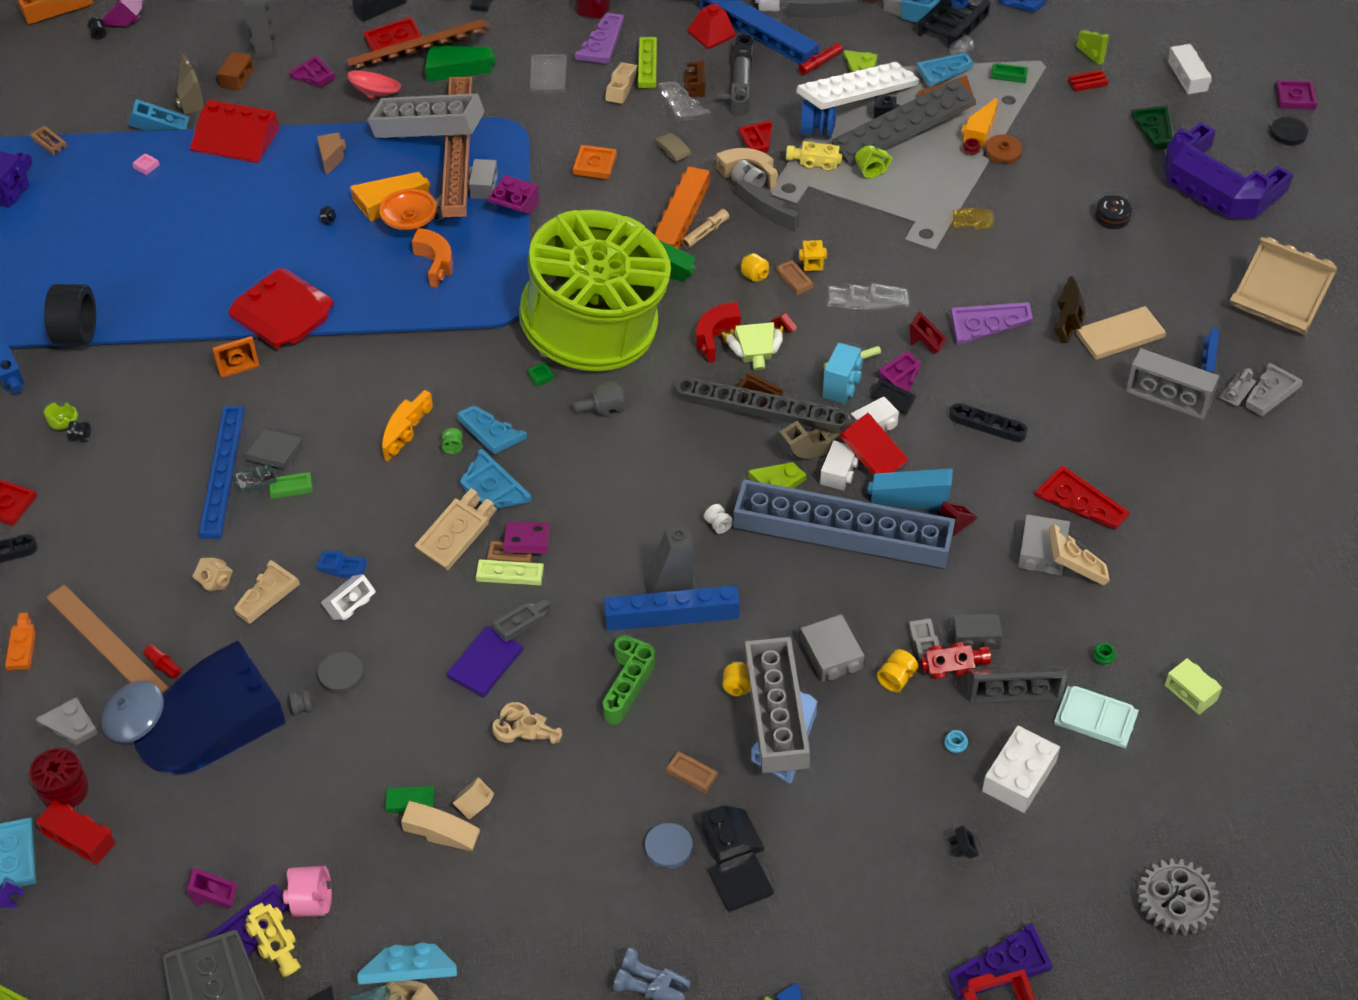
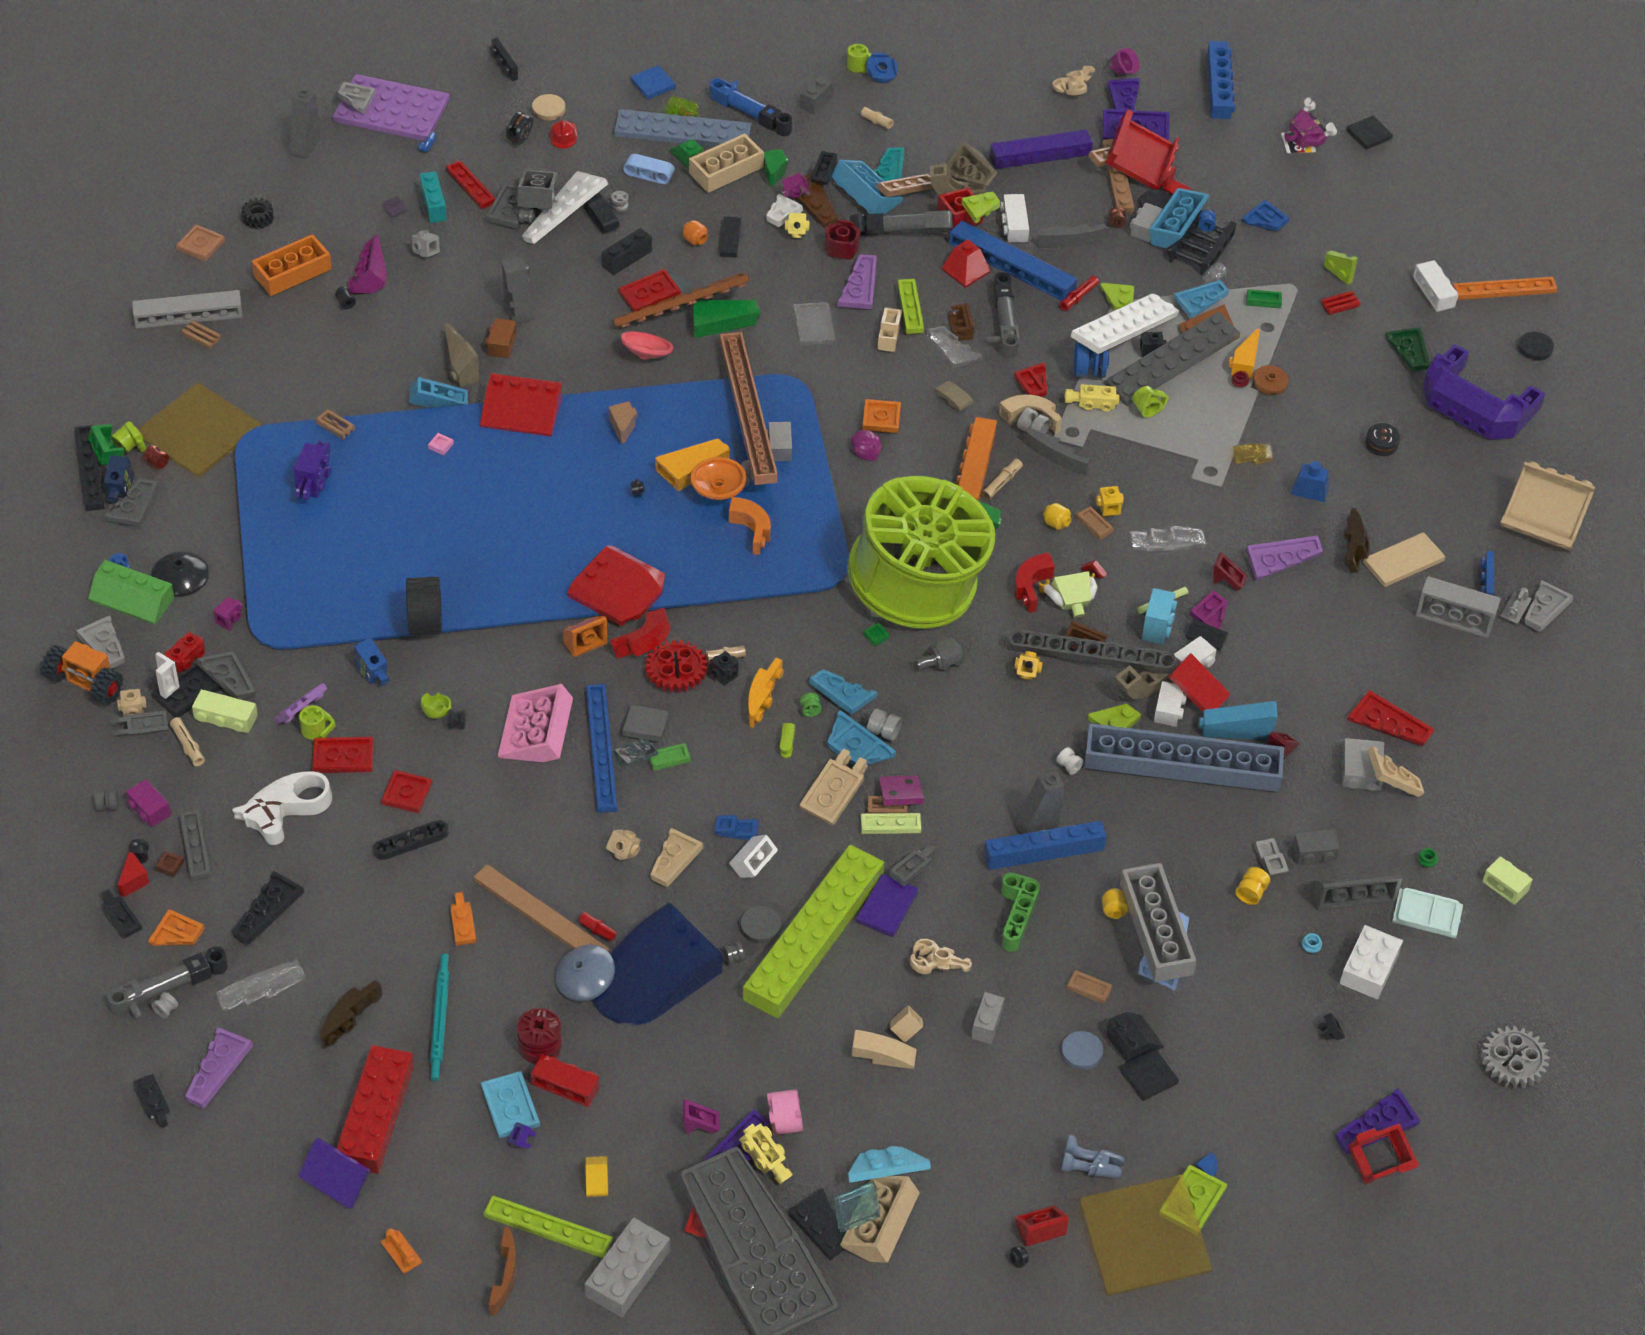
camera: 10 degrees left, 0 degrees up
light grey wing [36,697,98,745] -> none
magenta wing [288,55,335,87] -> none
light grey brick [368,94,485,138] -> none
green tile [386,786,435,813] -> none
magenta slope [487,175,540,214] -> none
light grey brick [800,614,864,682] -> none
brick [920,642,991,679] -> none
black beam [949,403,1028,442] -> none
magenta tile [1275,80,1317,109] -> none
none -> bright pink slope [498,684,573,762]
none -> yellow slope [586,1156,608,1197]
none -> red arch [611,608,671,659]
none -> red gear [645,639,707,693]
none -> tan pin [706,645,746,663]
none -> black brick [711,651,739,686]
none -> lime brick [743,845,884,1019]
none -> lime bar [780,723,795,758]
none -> magenta hair [850,430,882,461]
none -> light grey wheel [867,708,902,741]
none -> light grey brick [972,992,1005,1044]
none -> yellow brick [1014,651,1043,680]
none -> blue torso [1291,461,1329,503]
none -> orange tile [1452,277,1557,300]

